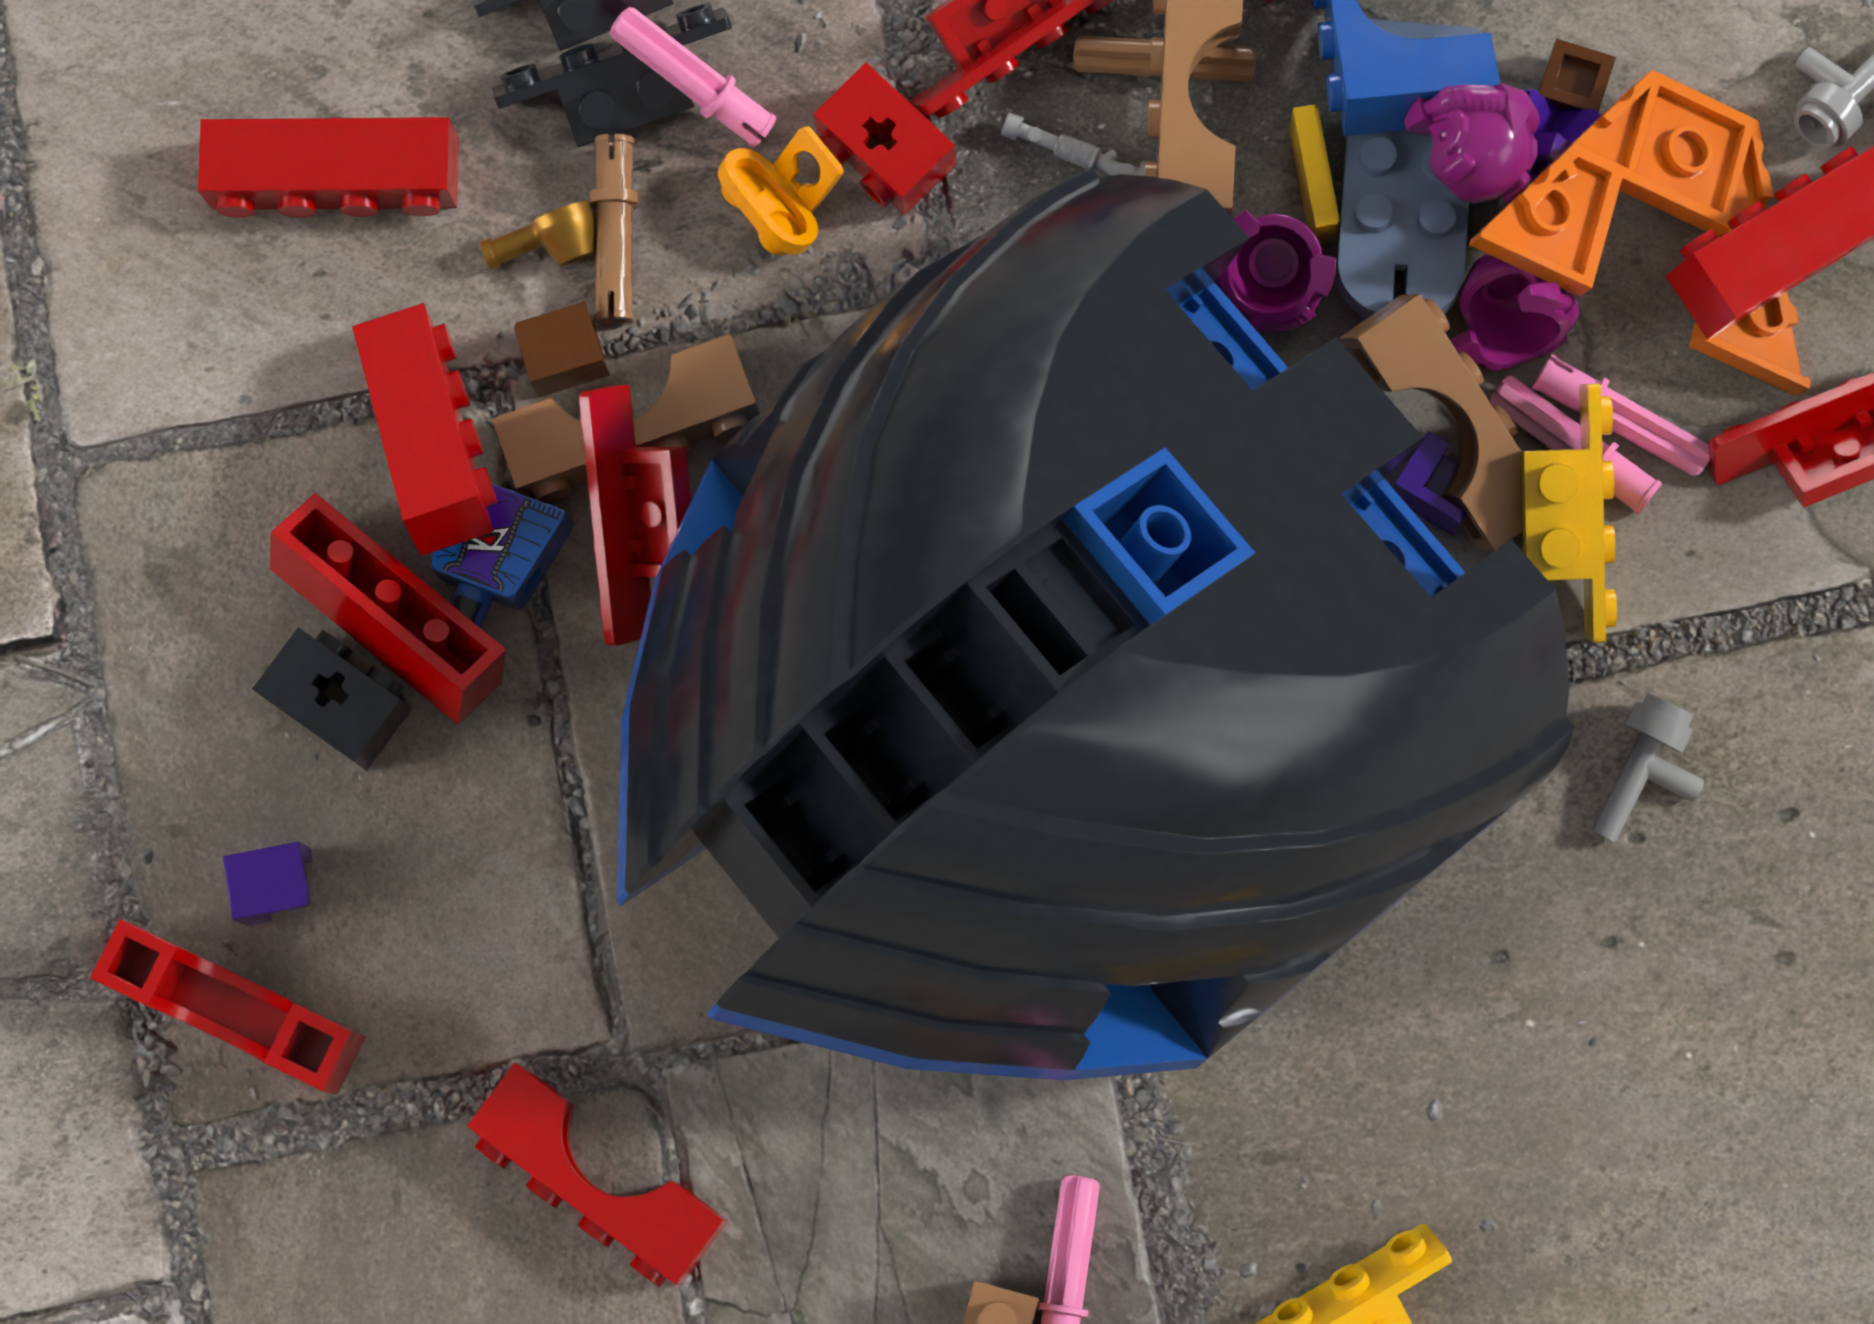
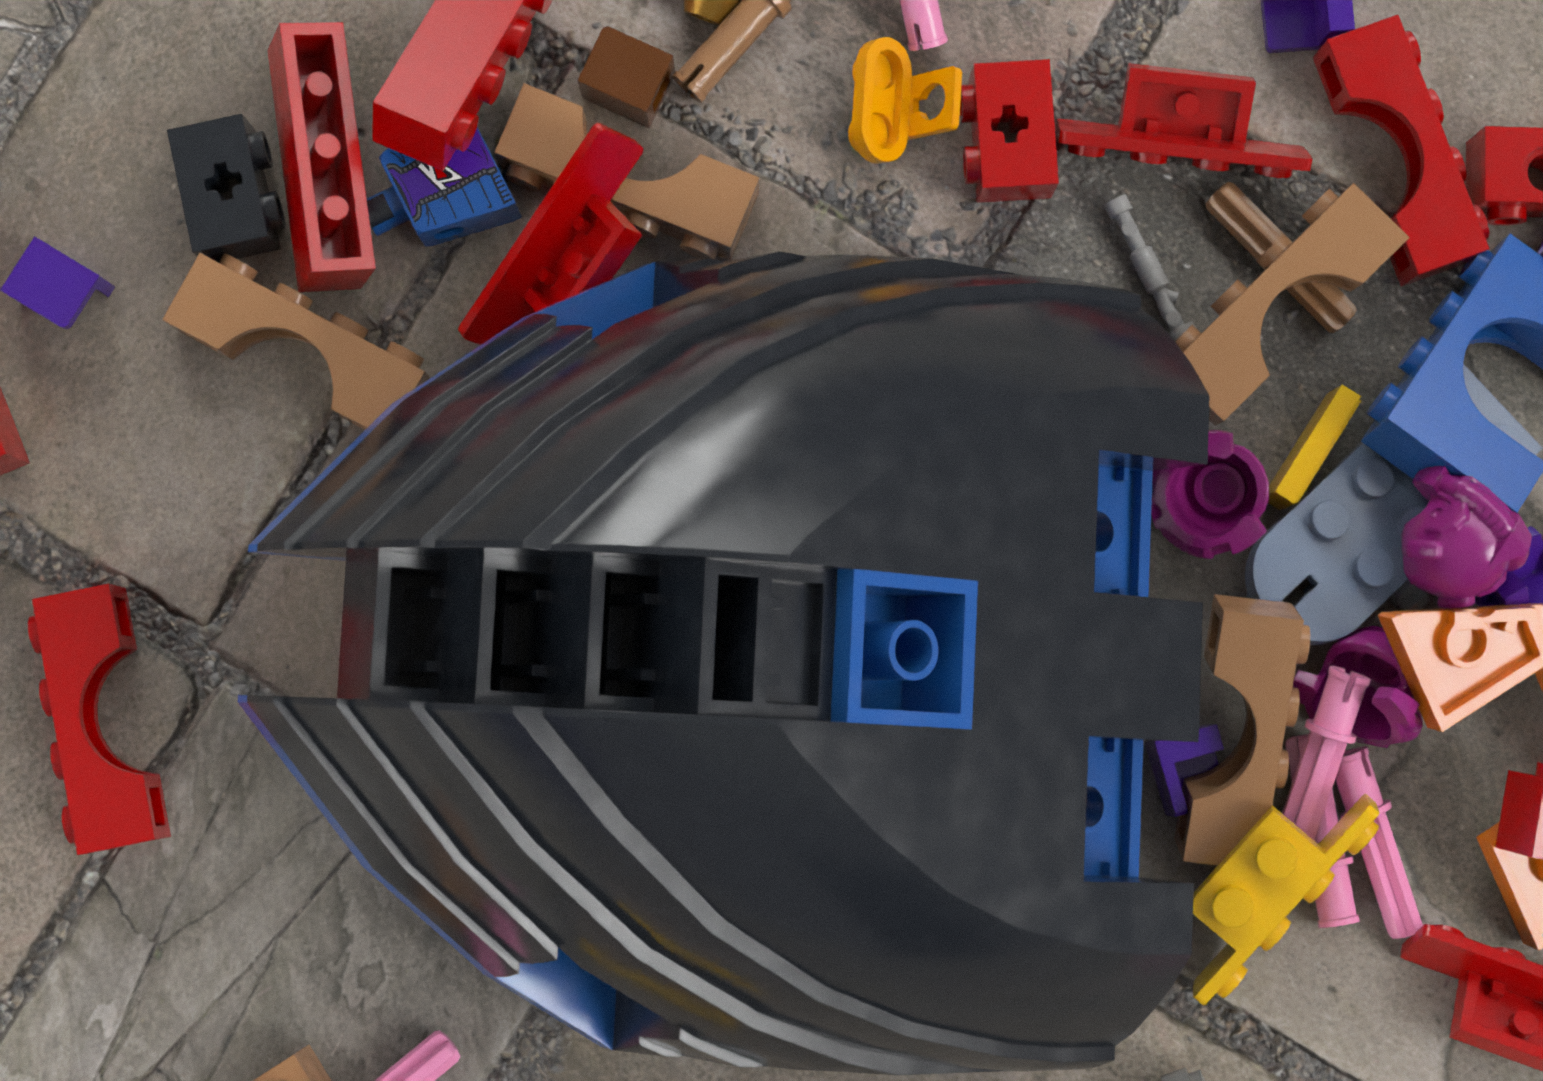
camera: 30 degrees right, 5 degrees up
none -> medium nougat arch [162,253,430,430]
none -> bright pink axle [1282,666,1371,840]

